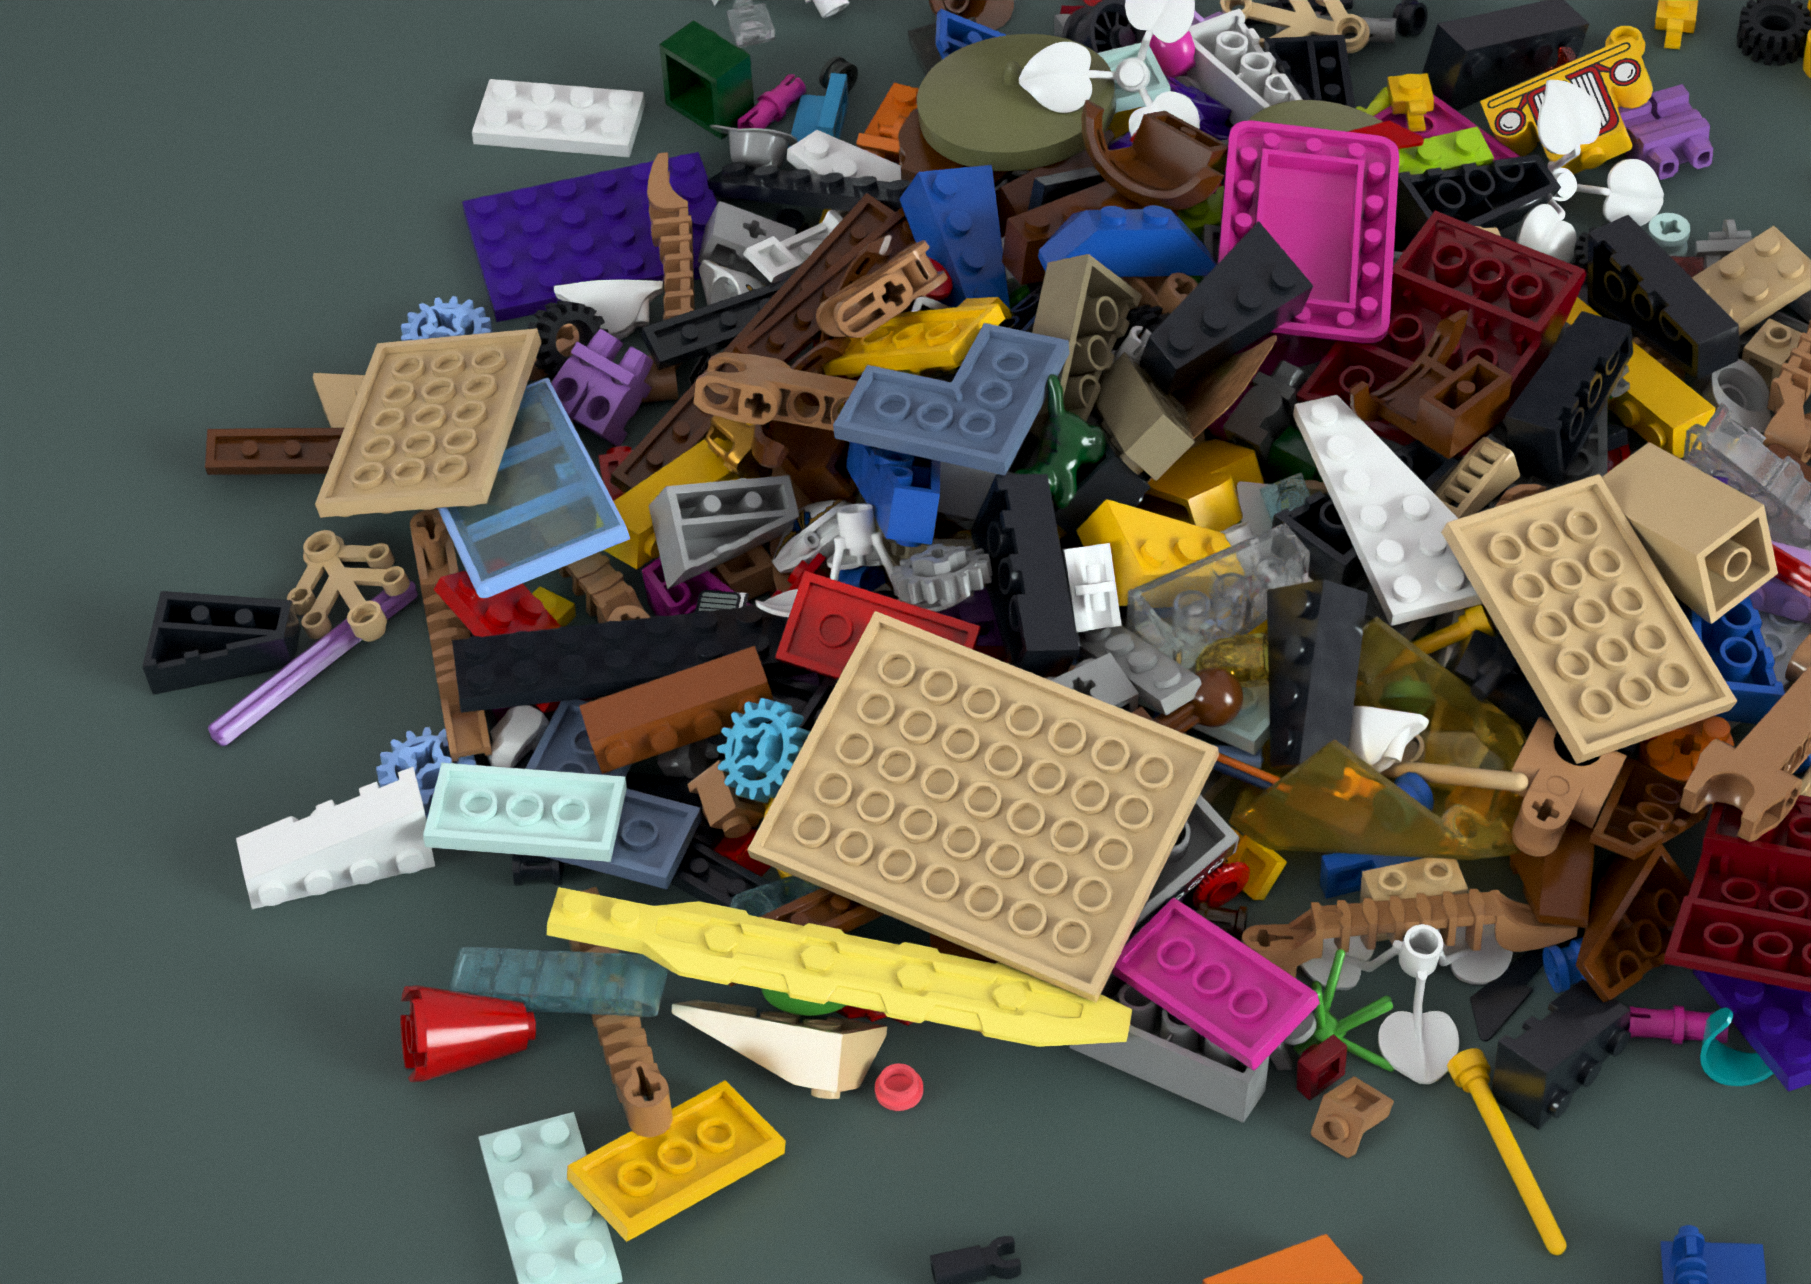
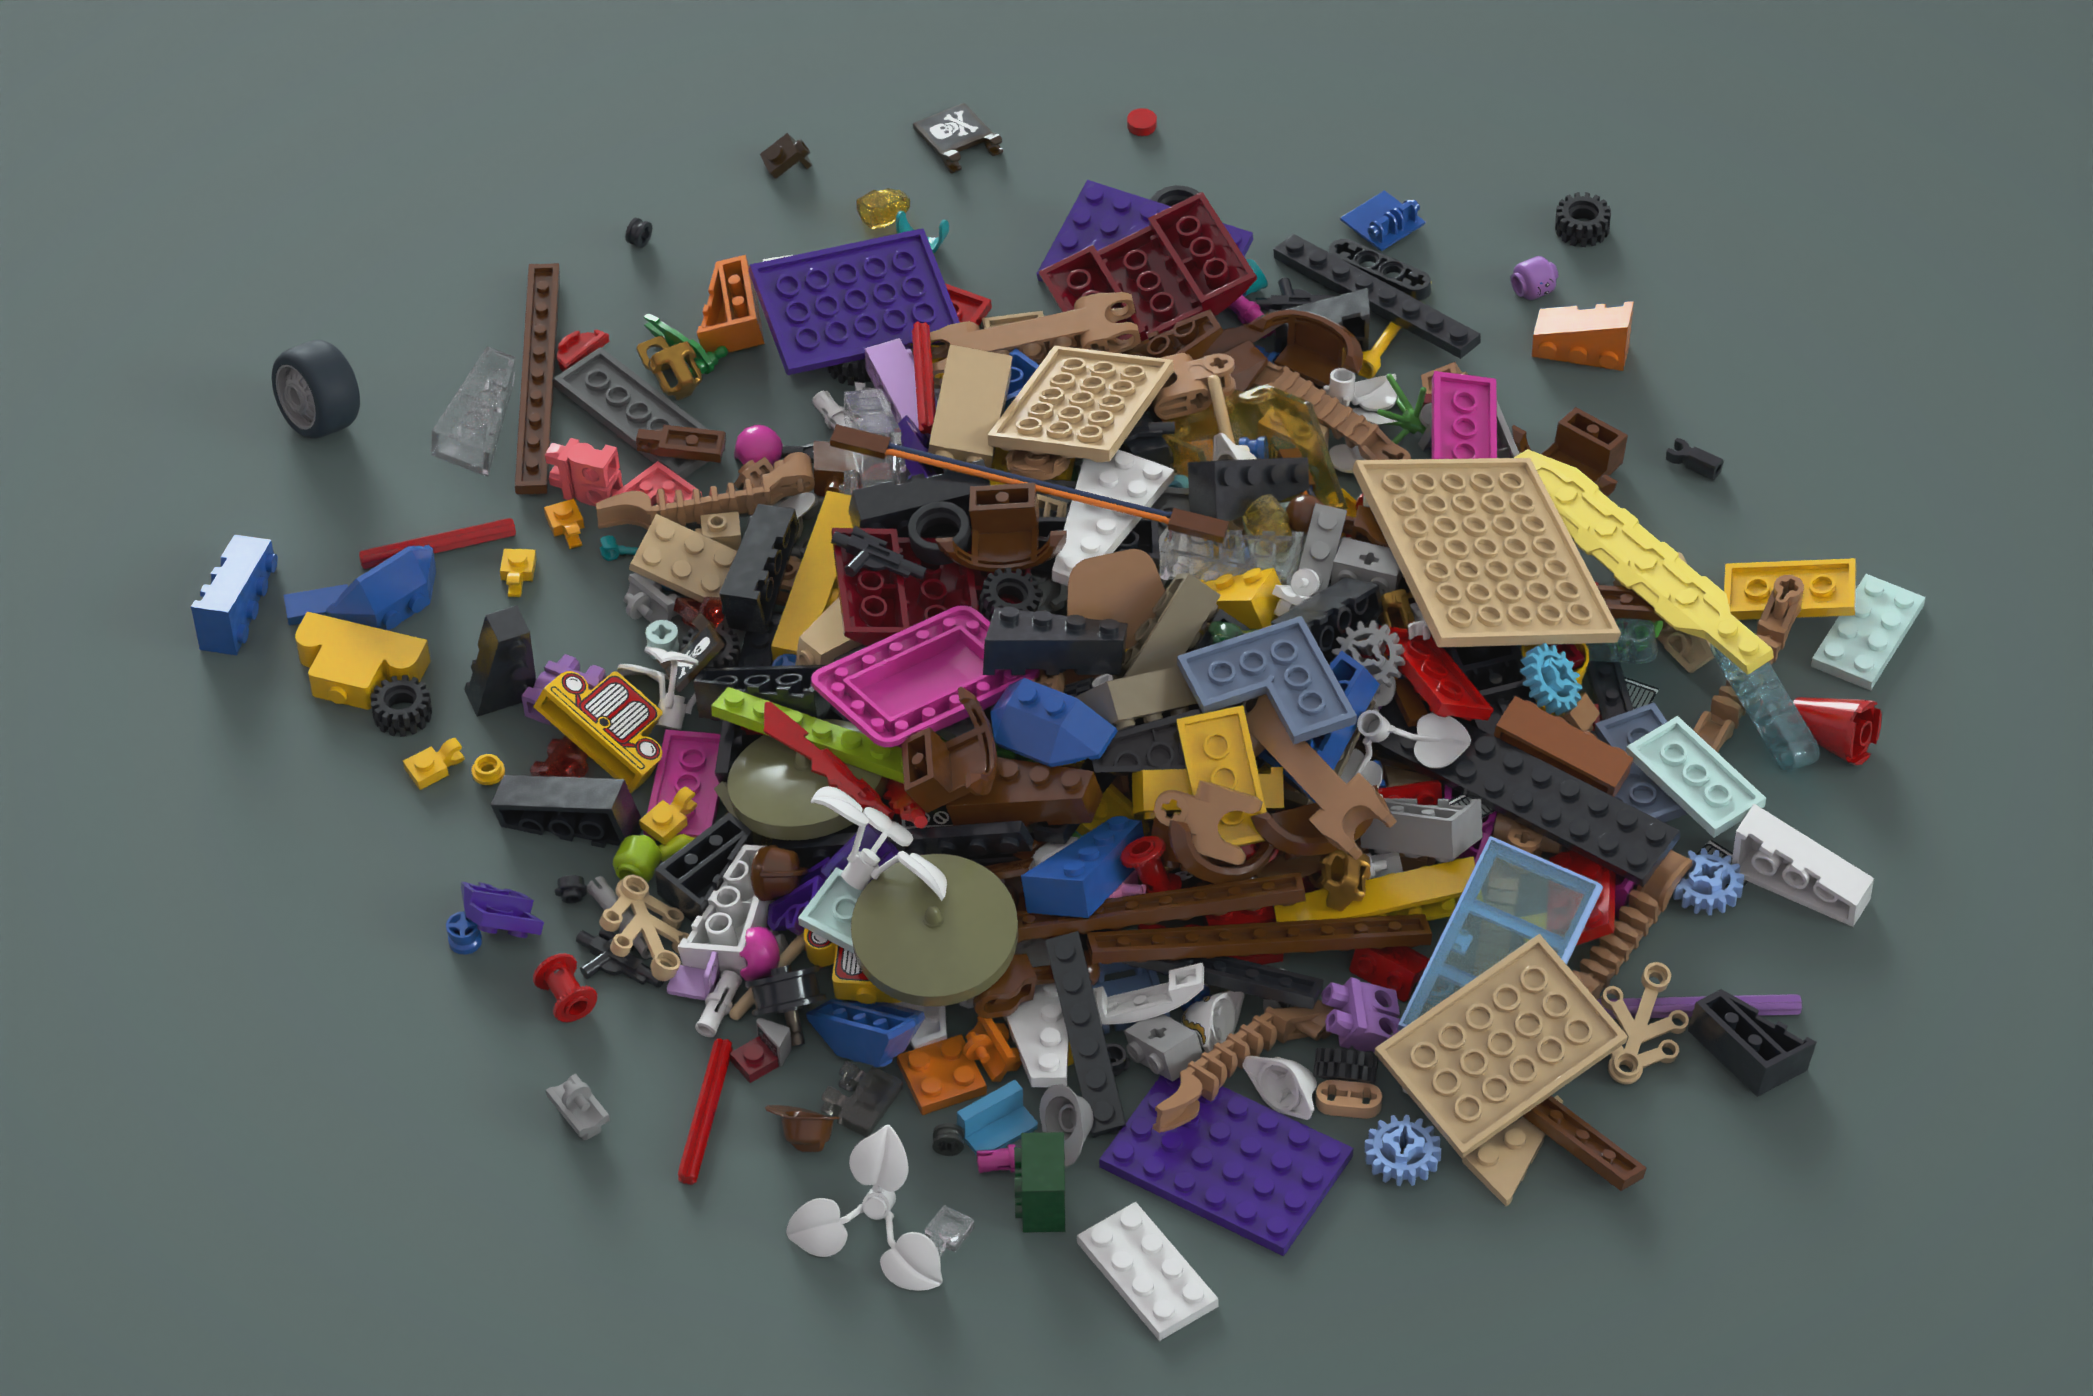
camera: 135 degrees left, 0 degrees up
none -> black wedge [464,605,536,717]
none -> lime head [612,835,662,883]
none -> flag [656,612,725,693]
none -> reddish brown piece [751,845,809,901]
none -> piece [830,424,1229,543]
none -> black piece [831,525,927,580]
none -> black tyre [908,501,972,565]
none -> black tyre [978,568,1042,621]
none -> reddish brown piece [1249,309,1363,389]
none -> black piece [1255,278,1335,312]
none -> black plate [1273,234,1481,359]
none -> black beam [1329,239,1431,301]
none -> white sticker [1353,408,1398,424]
none -> reddish brown piece [1512,407,1628,497]

